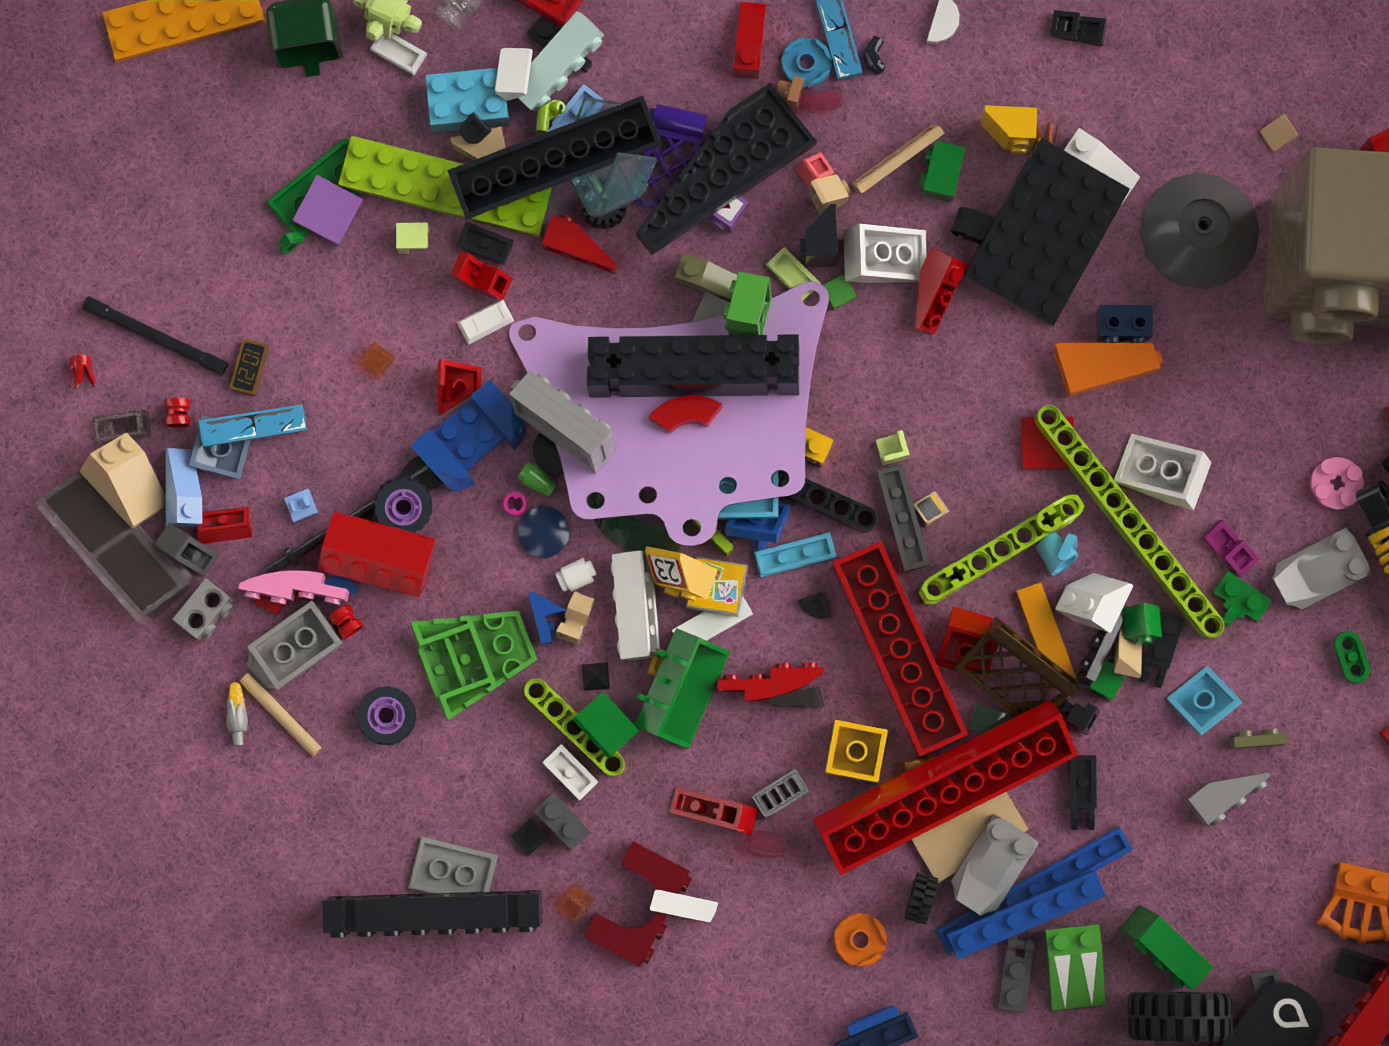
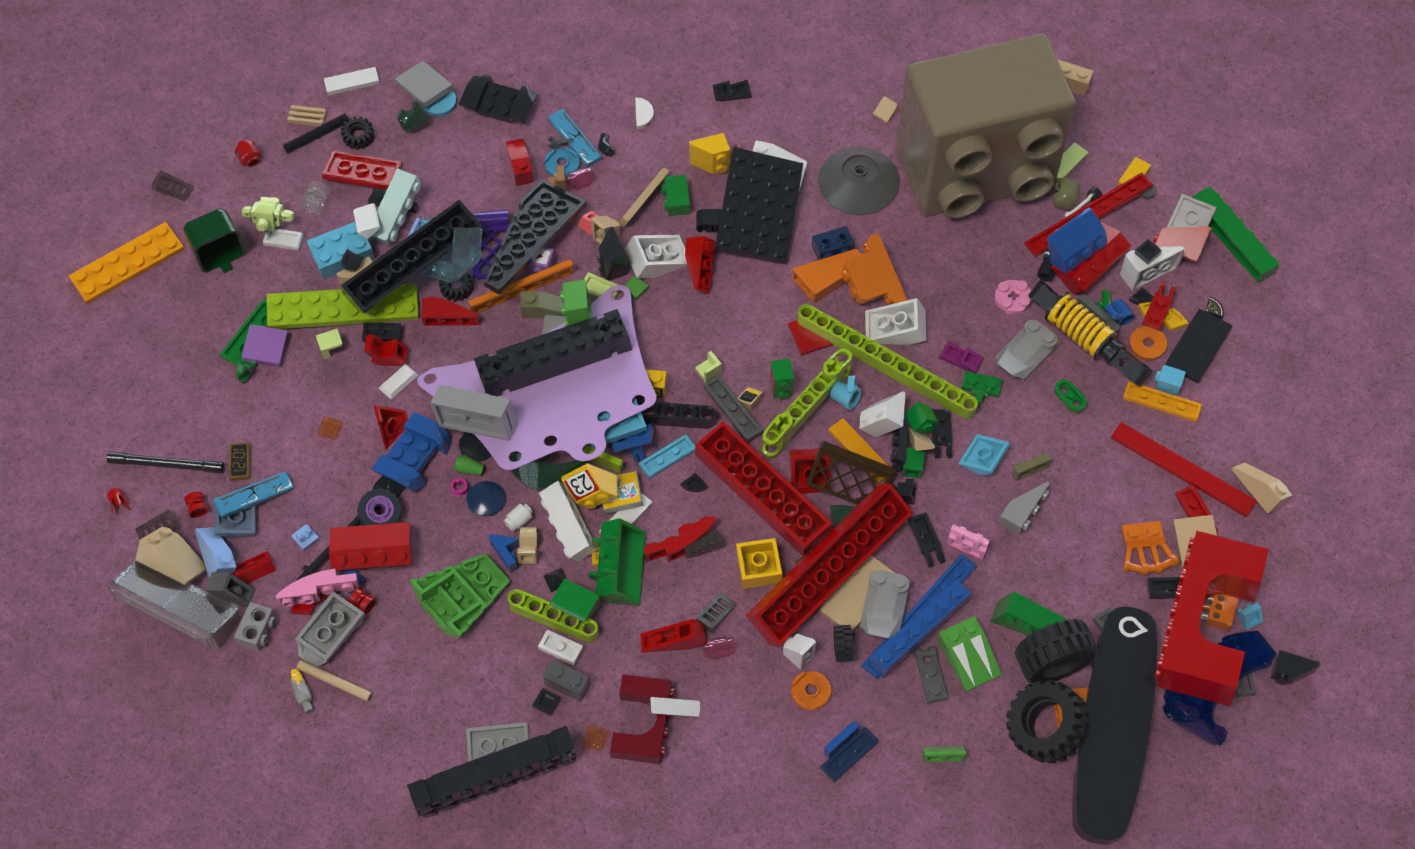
camera: 20 degrees left, 20 degrees down
black wheel [357,686,416,745] -> none
lime arm [535,100,565,134] -> none
red tile [649,395,723,434] -> none
none -> orange tile [468,259,574,313]
none -> dark grey hand [547,136,573,149]
none -> green brick [770,358,794,399]
none -> white slope [783,634,816,670]
none -> orange brick [842,233,907,305]
none -> bright pink plate [947,524,990,560]

